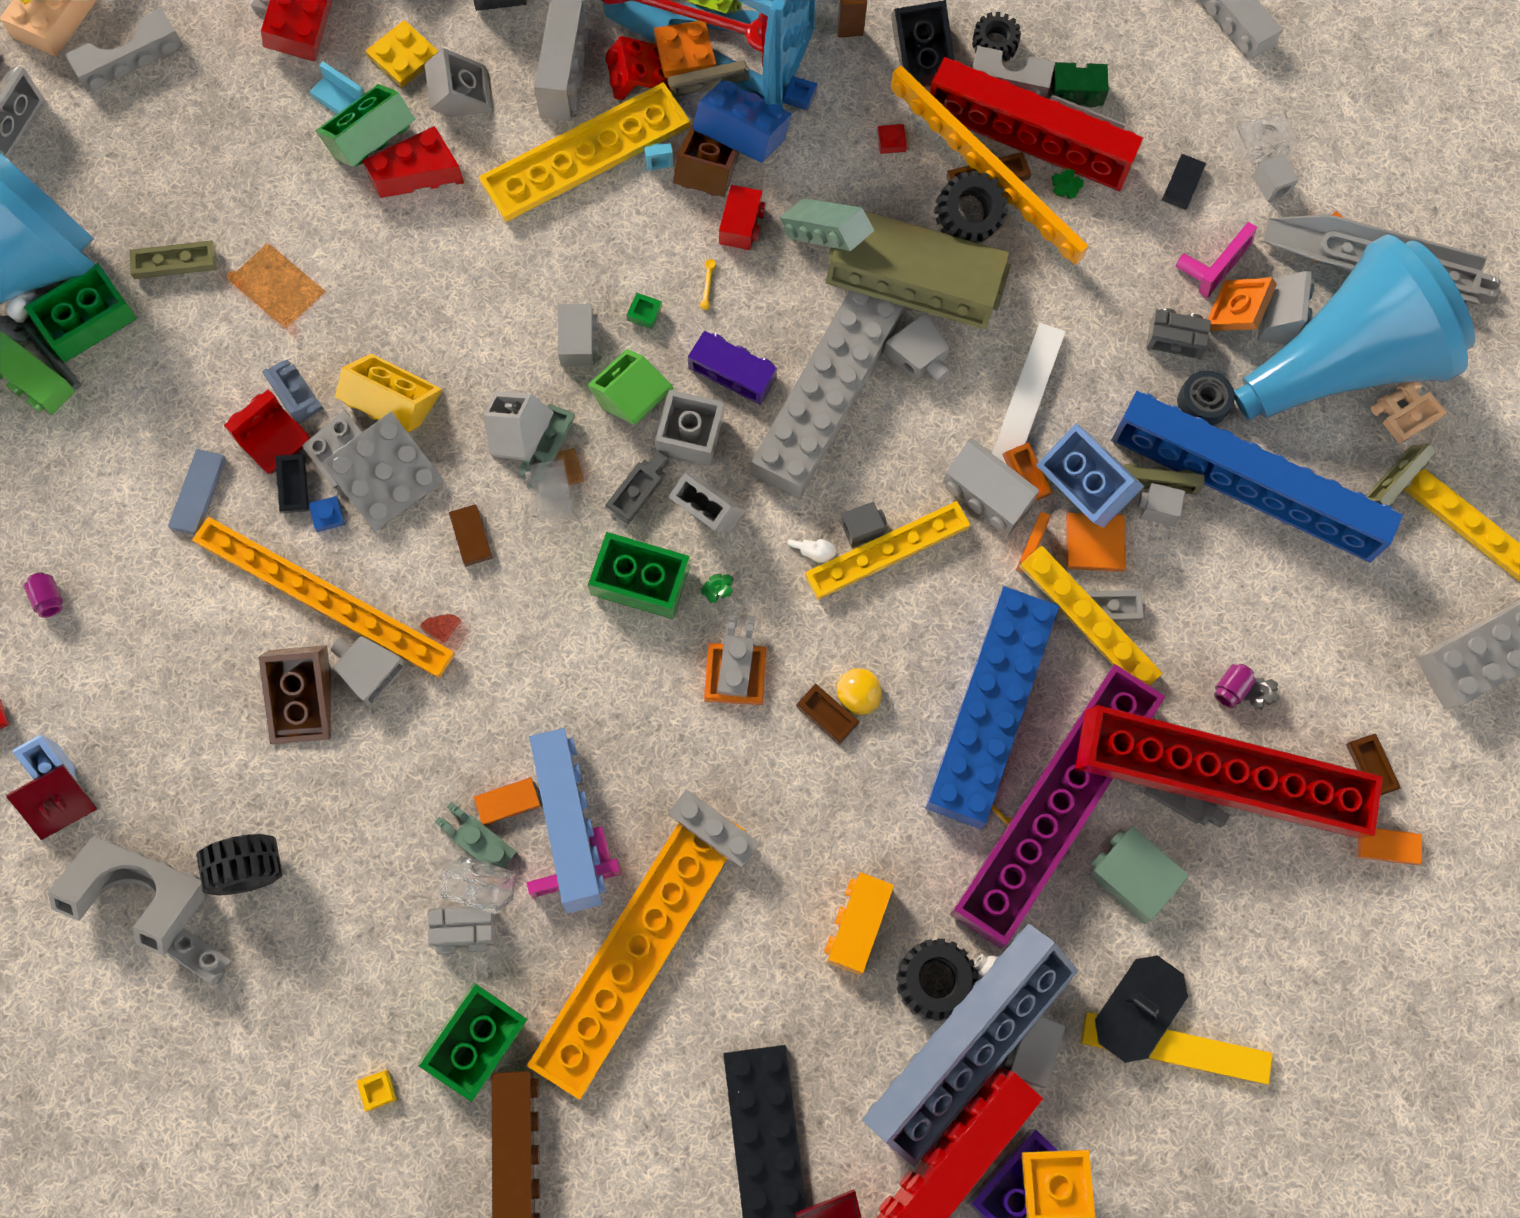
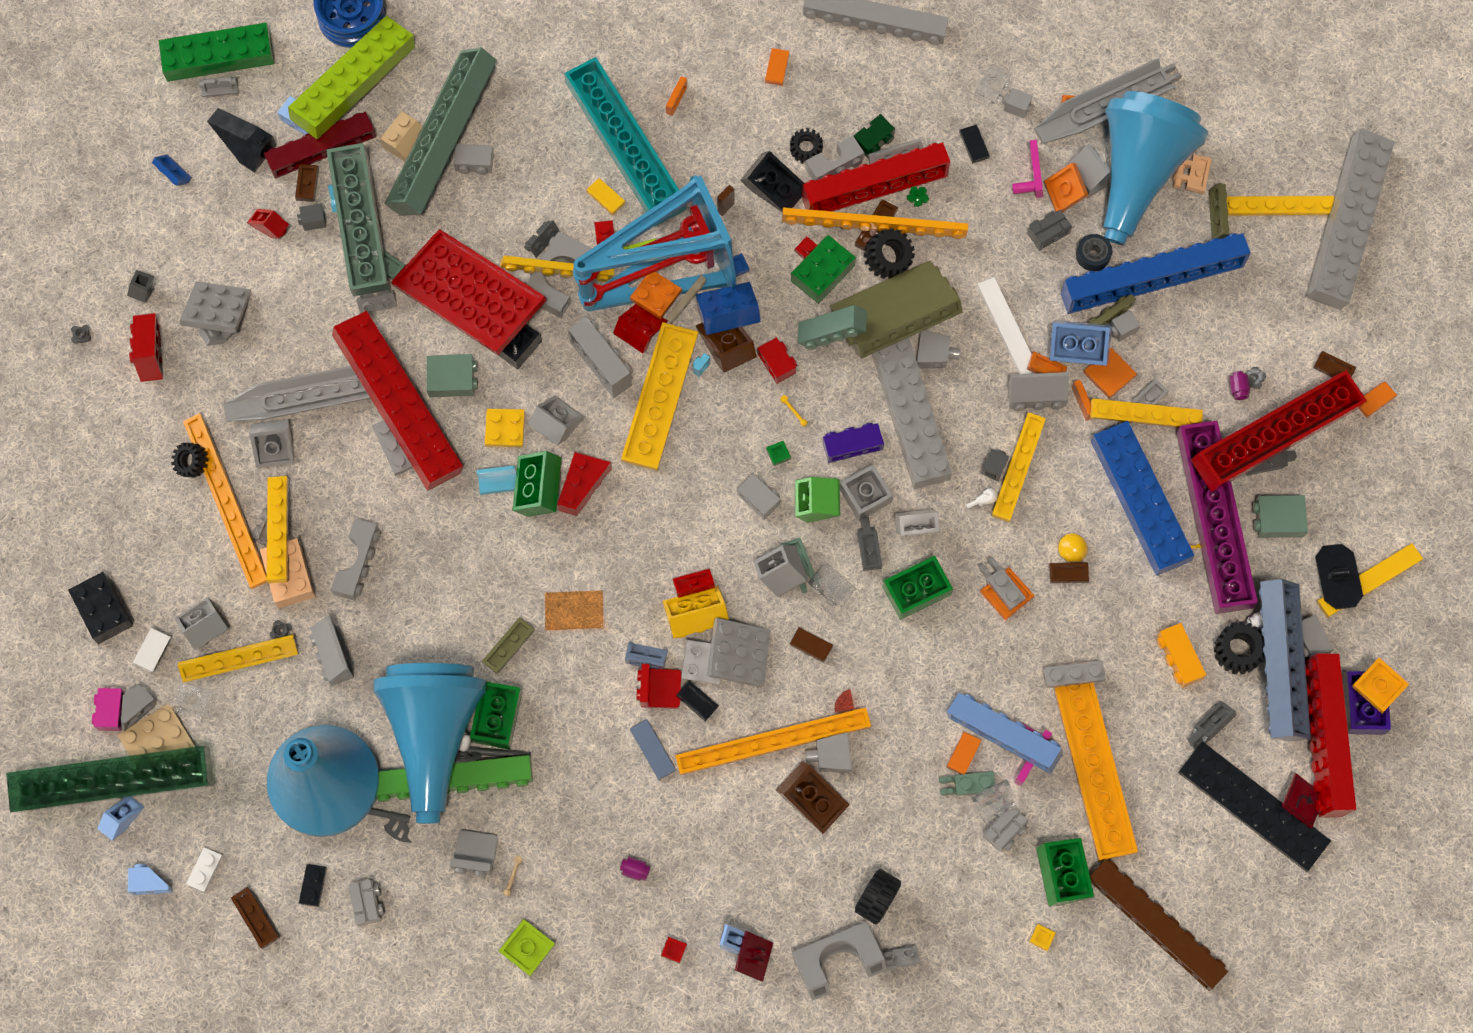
camera: 40 degrees left, 0 degrees up
blue plate [309,496,345,533] -> none
clear orange piece [558,448,585,486] -> none
green plant [701,574,734,604] -> none
none -> red plate [673,569,715,598]
none -> green brick [791,235,856,304]
none -> dark grey hinge [1188,701,1237,750]

